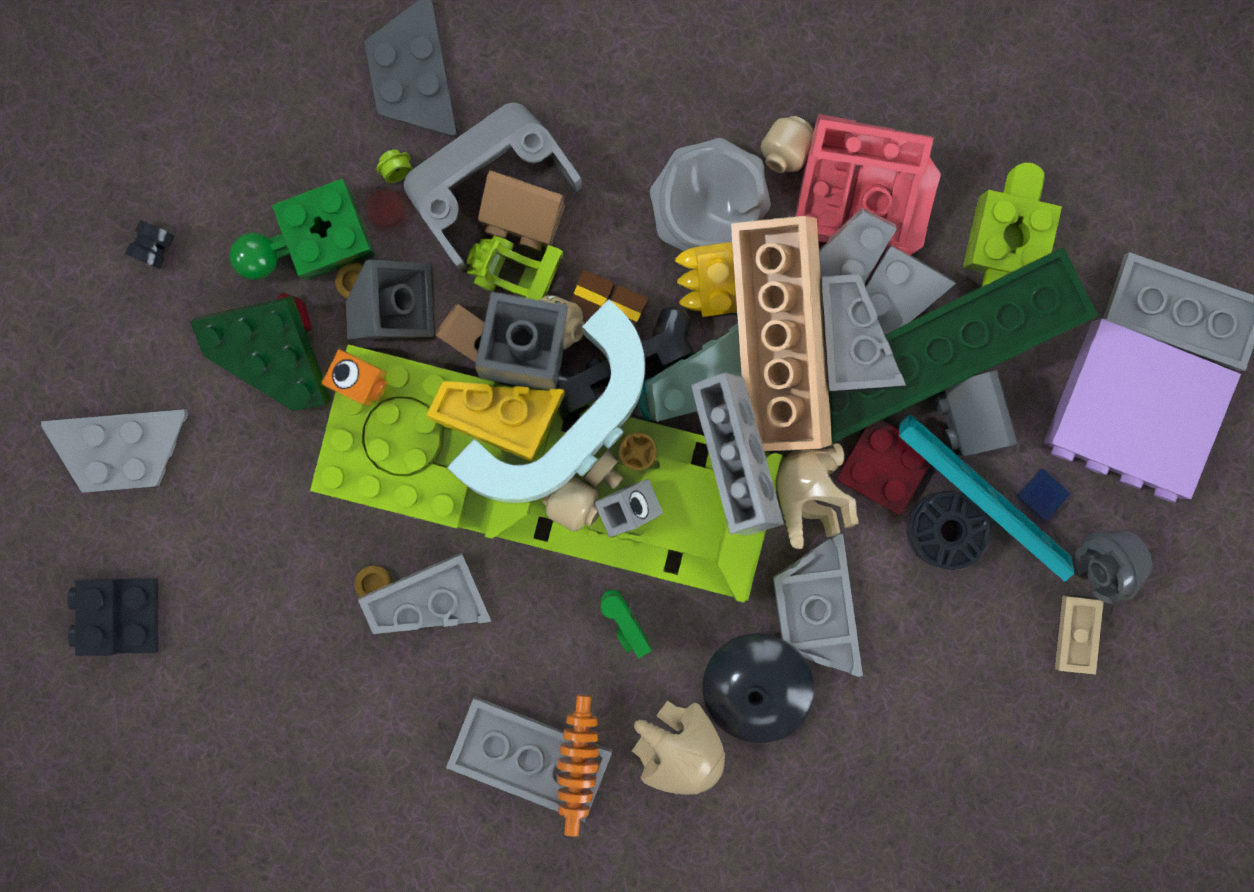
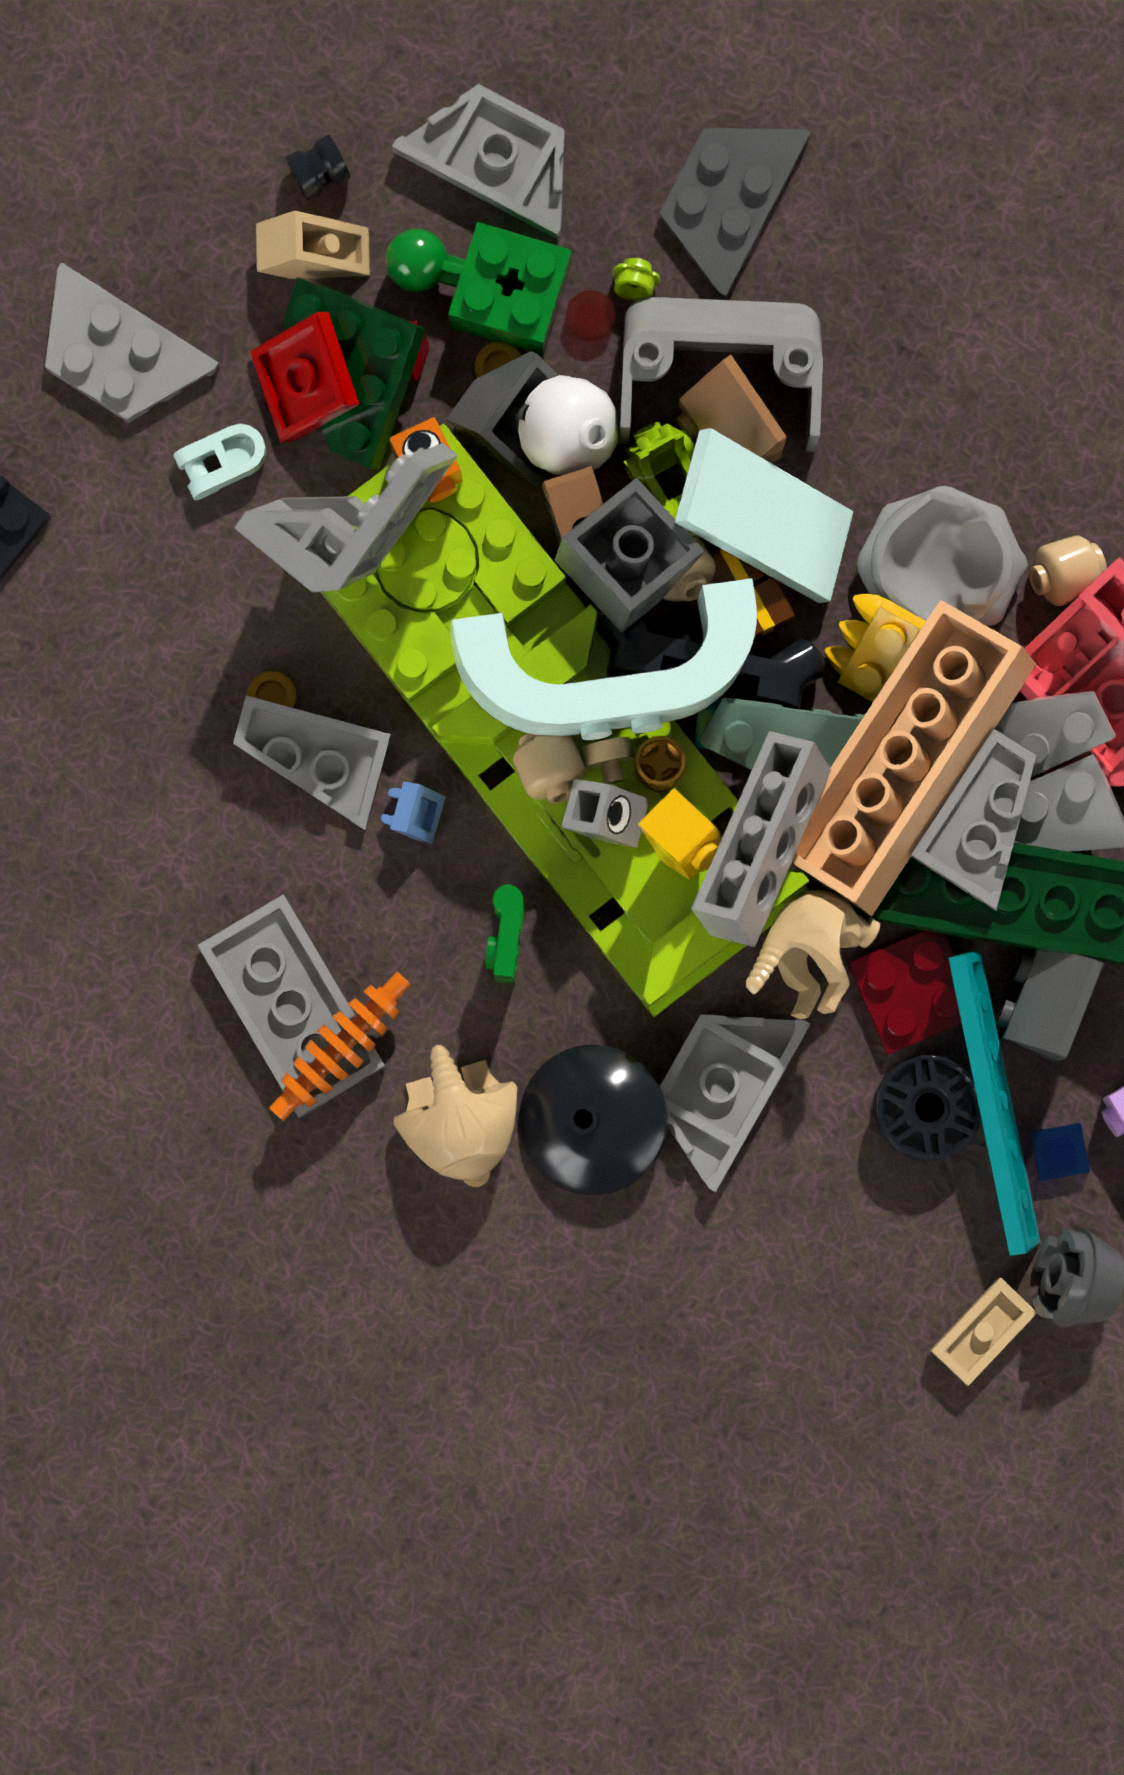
camera: 45 degrees right, 5 degrees down
yellow wing [426,381,565,462] -> none
none -> light aqua plate [173,424,267,500]
none -> light grey bracket [235,443,458,592]
none -> red tile [250,312,359,443]
none -> tan slope [256,210,370,279]
none -> medium blue tile [381,781,446,844]
none -> light grey wing [392,84,564,239]
none -> white cylinder [518,375,620,475]
none -> yellow slope [638,788,722,880]
none -> light aqua tile [675,428,853,603]

